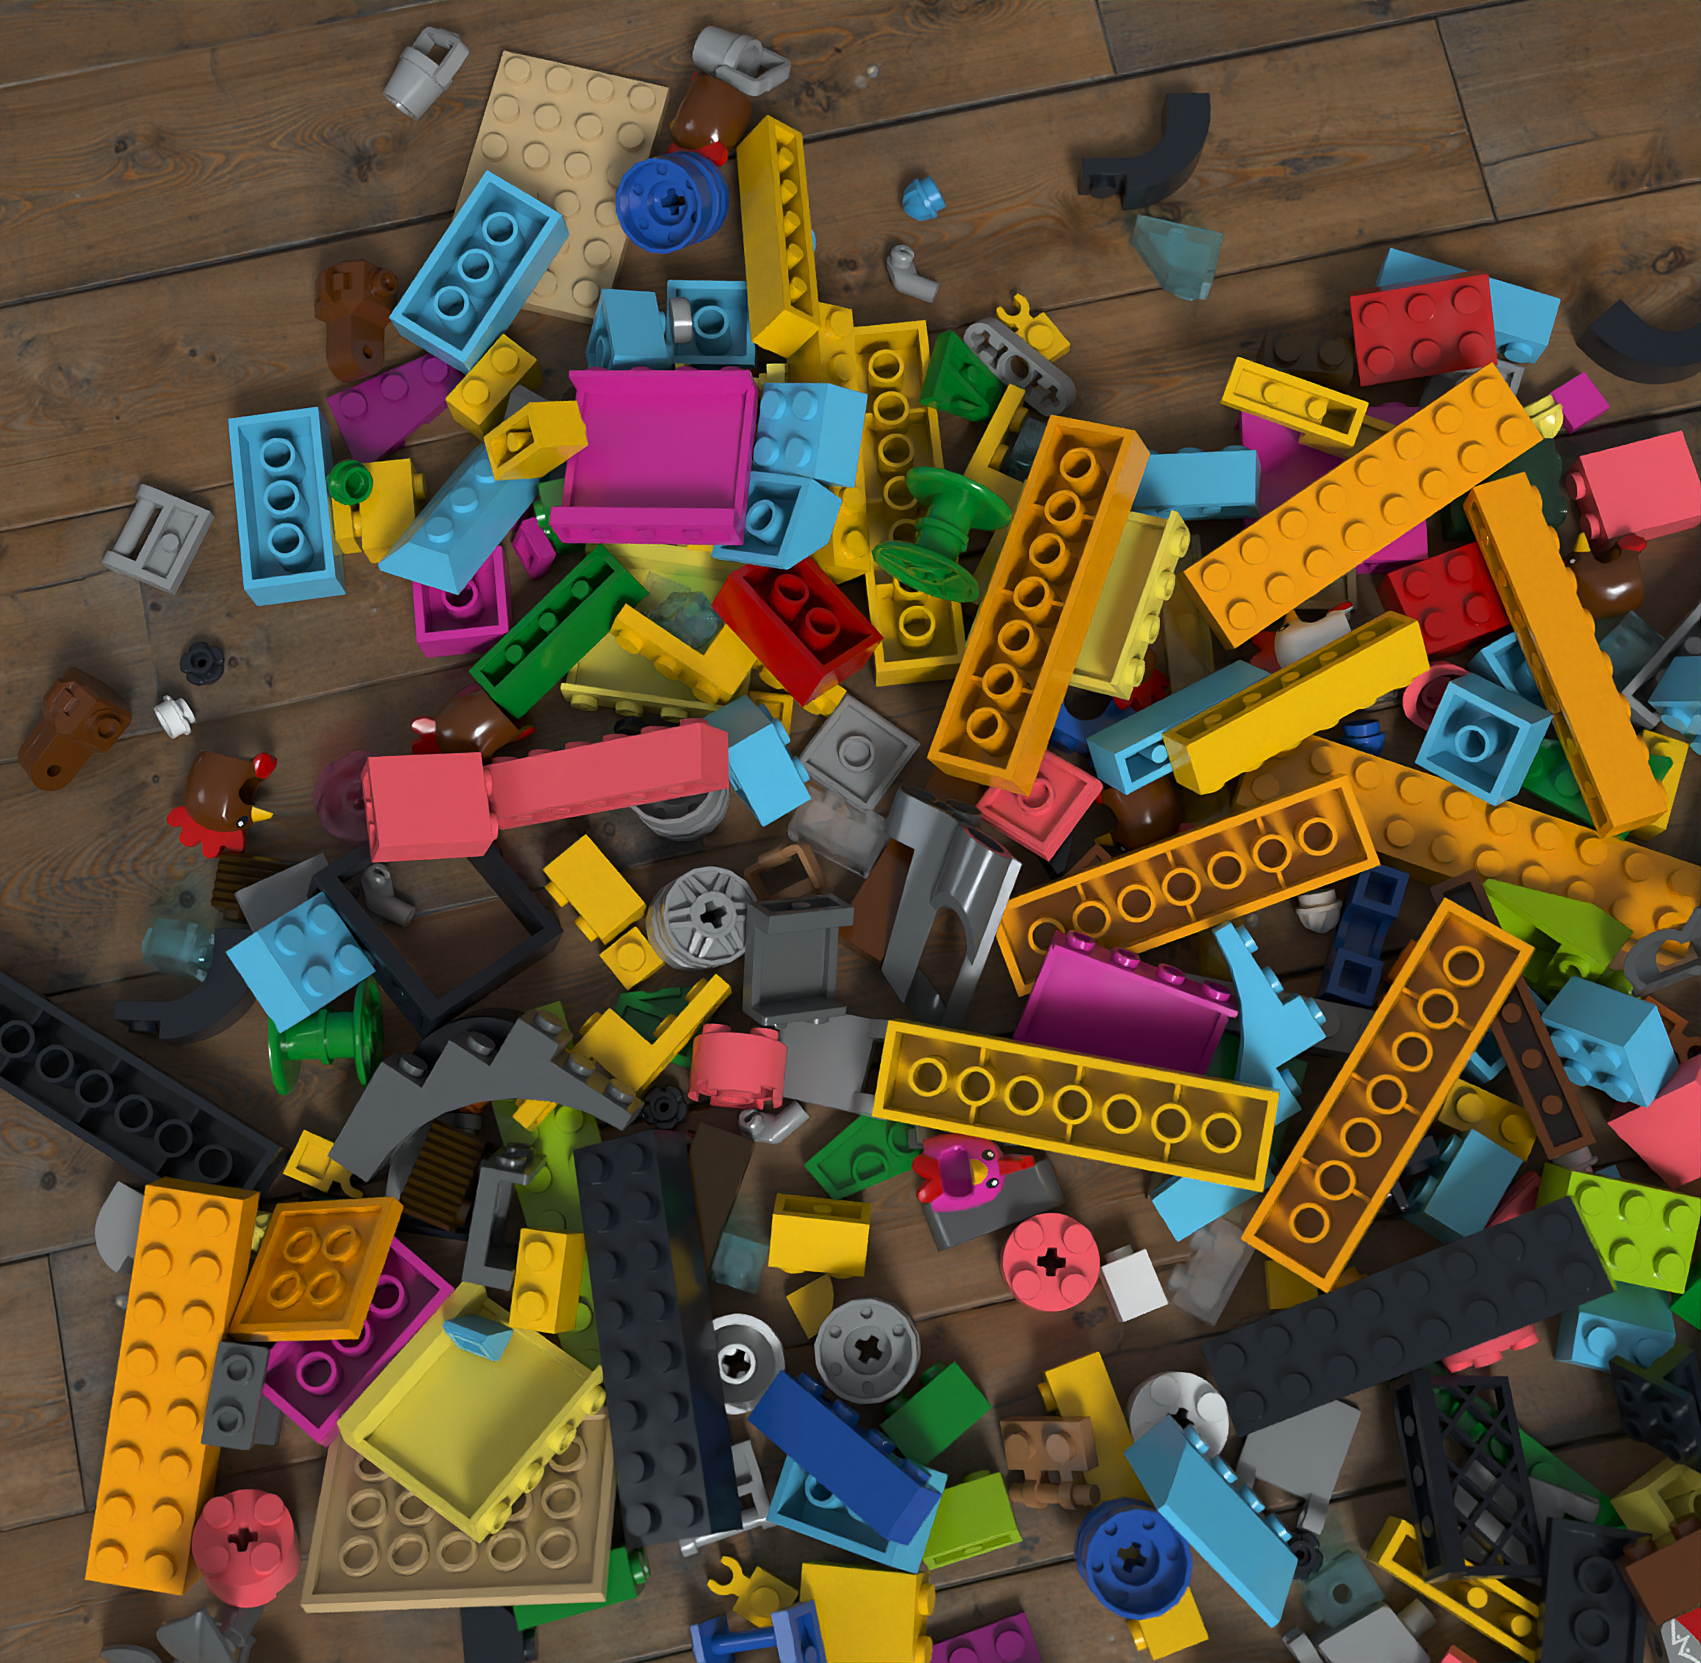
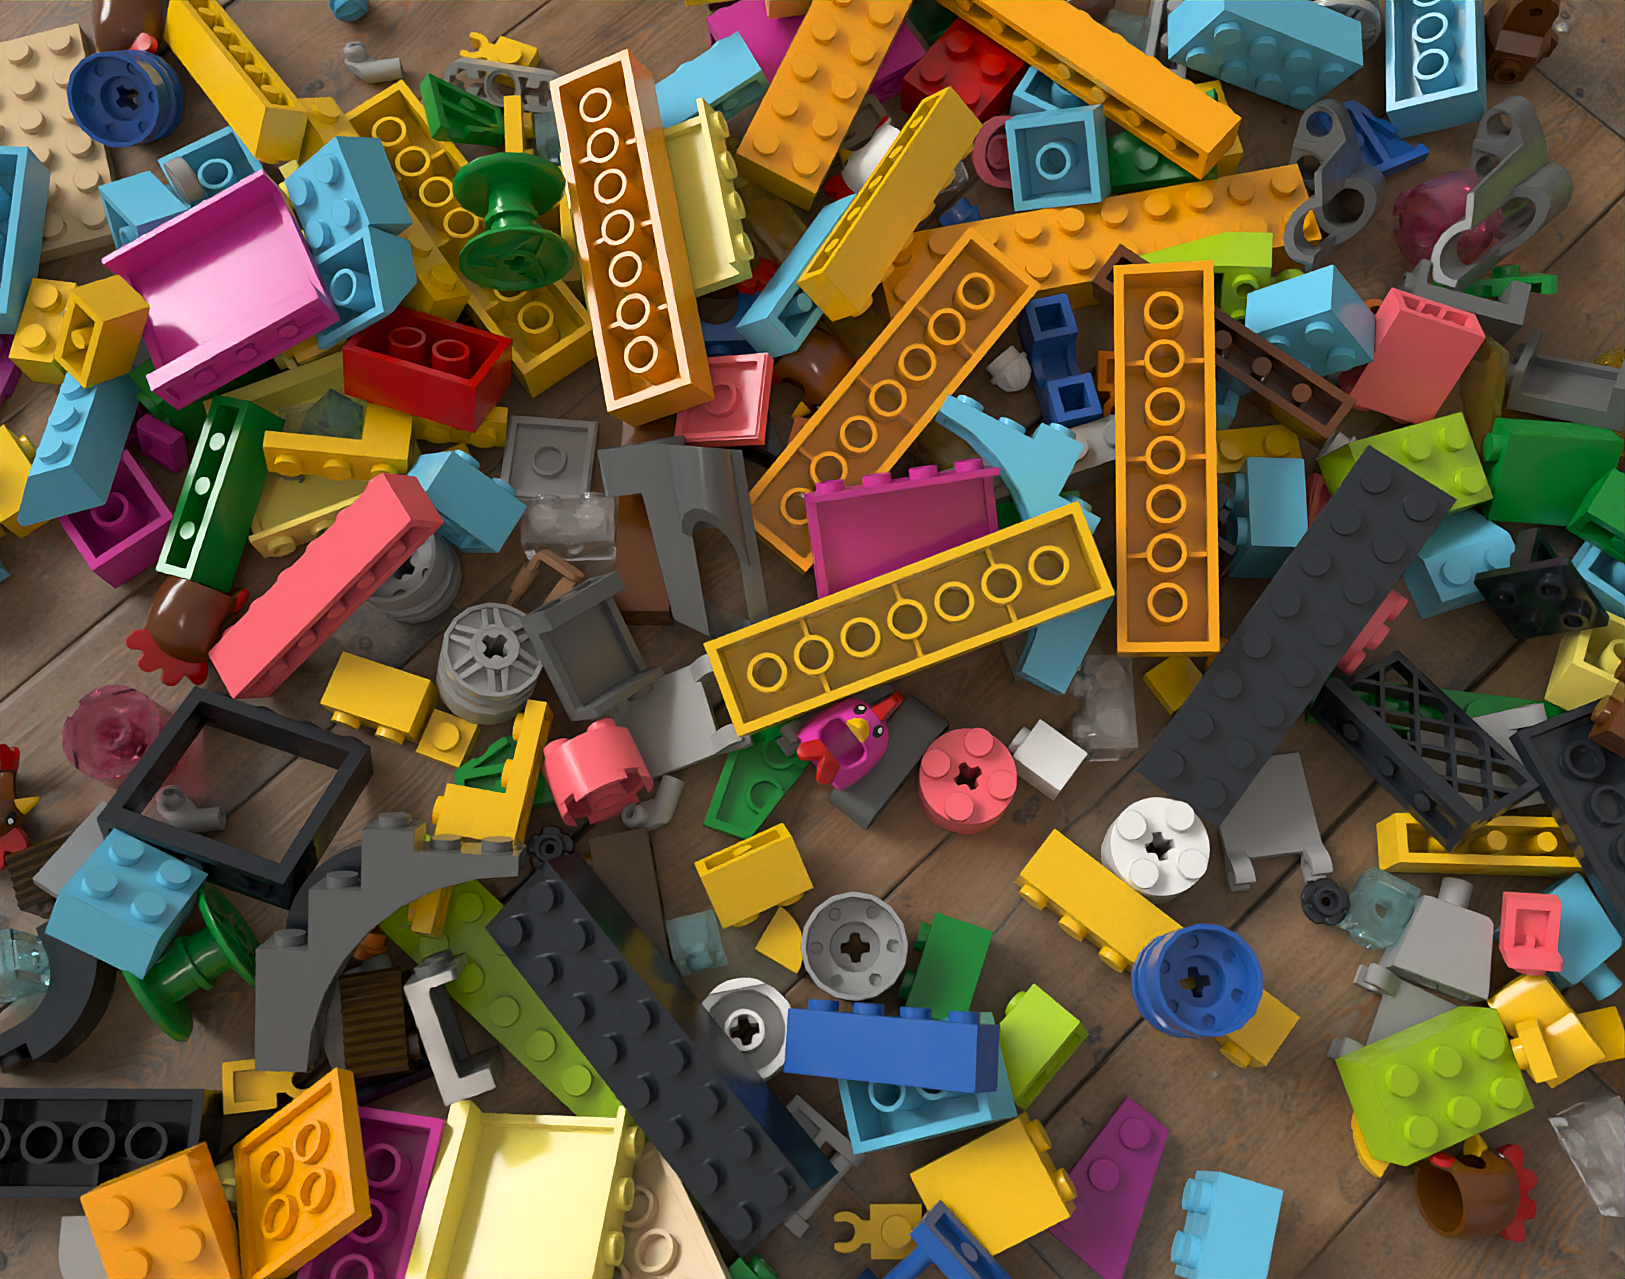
camera: 30 degrees left, 5 degrees down
coral brick [361,752,498,863] -> none
medium azure slope [442,1315,513,1362] -> none
yellow brick [508,1226,586,1334] -> none
medium nougat plate [1000,1416,1100,1510] -> none
medium azure slope [1123,1414,1298,1628] -> none

